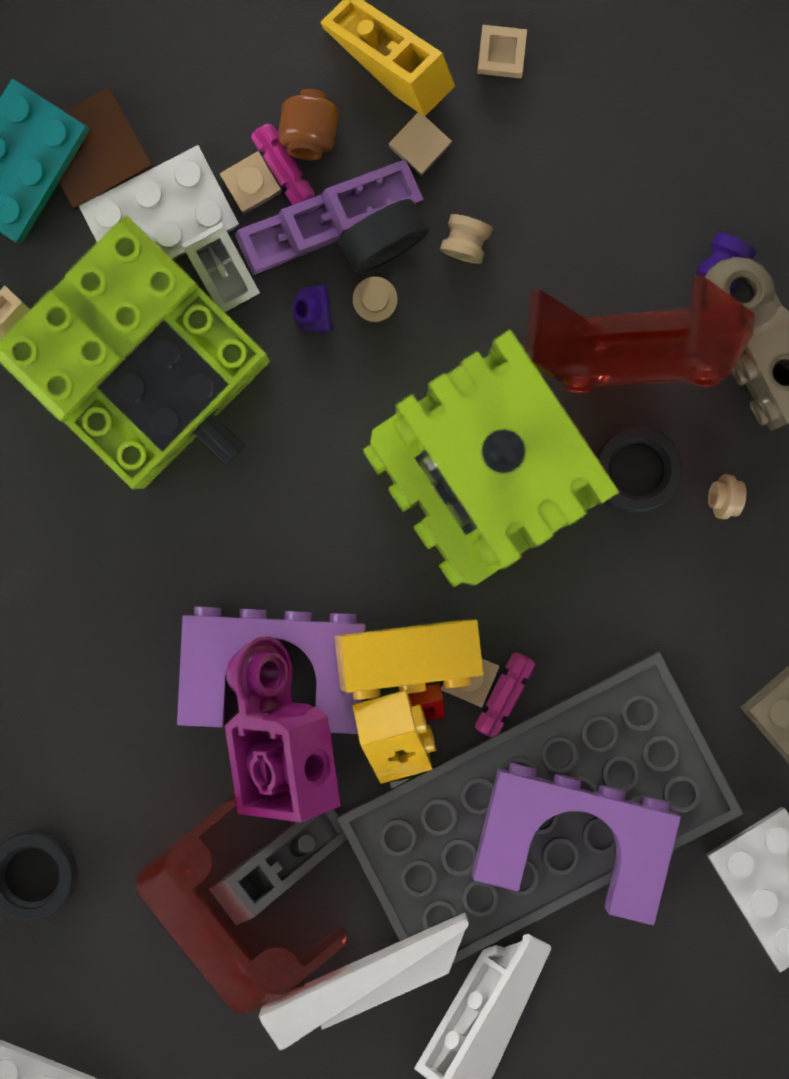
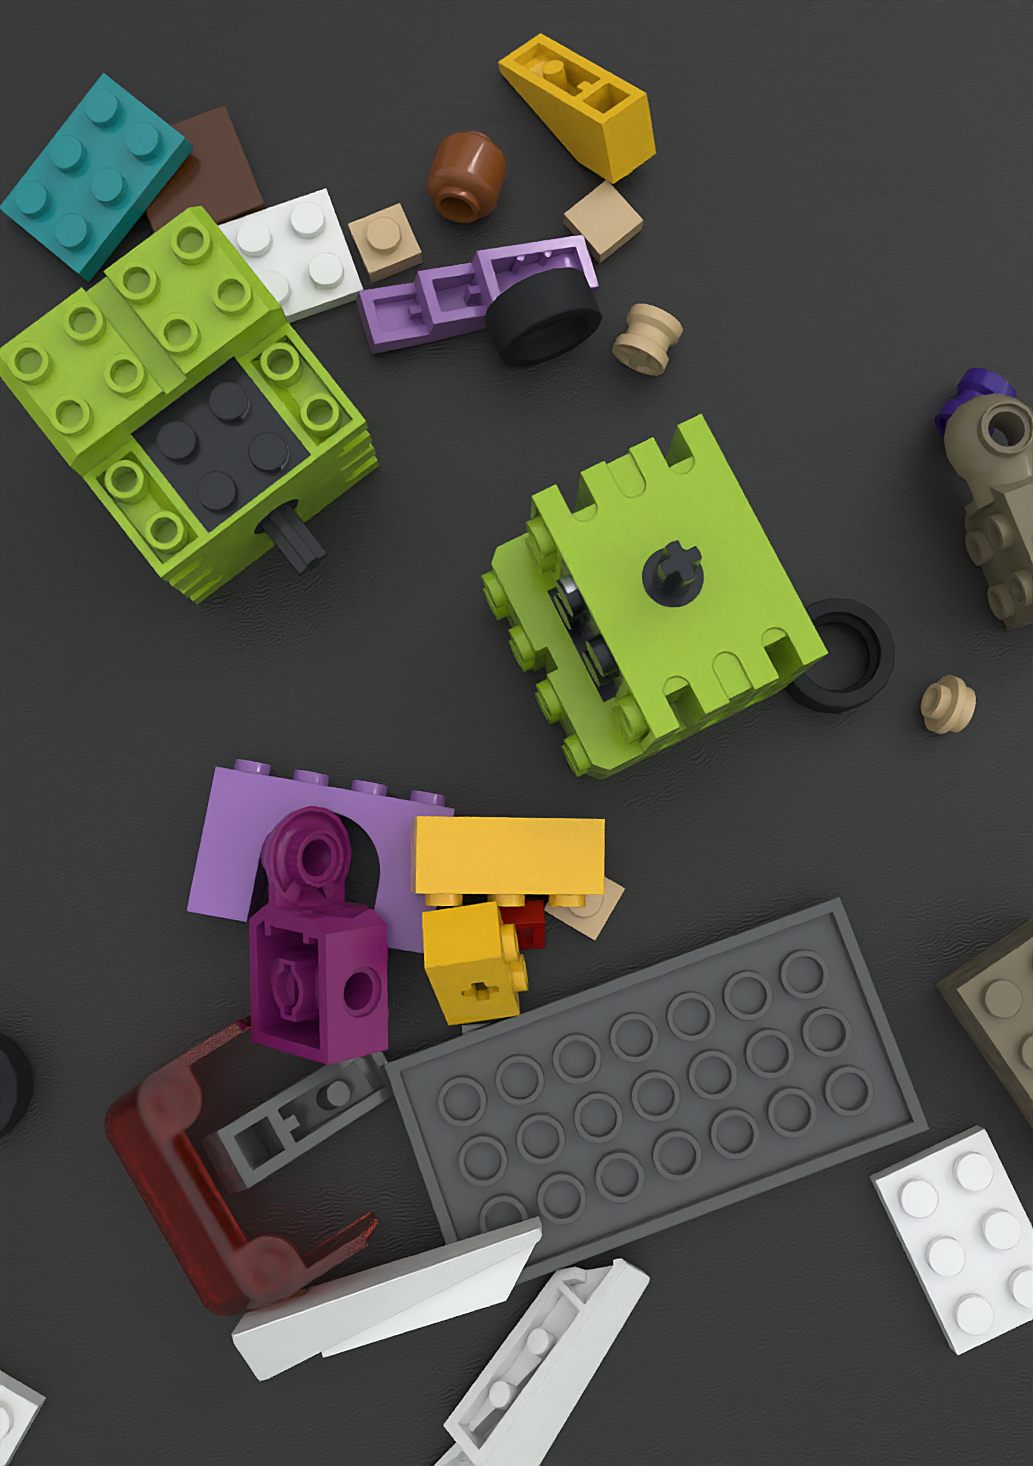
camera: 10 degrees right, 5 degrees down
white slope [182,222,260,313] -> none
dark pink axle [251,124,315,205] -> none
dark purple plate [292,285,333,333] -> none
tan plate [353,277,398,322] -> none
medium lavender arch [472,763,681,926] -> none
dark pink axle [475,652,536,738] -> none
tan plate [477,25,527,78] -> none
clear red windscreen [525,275,755,393] -> none

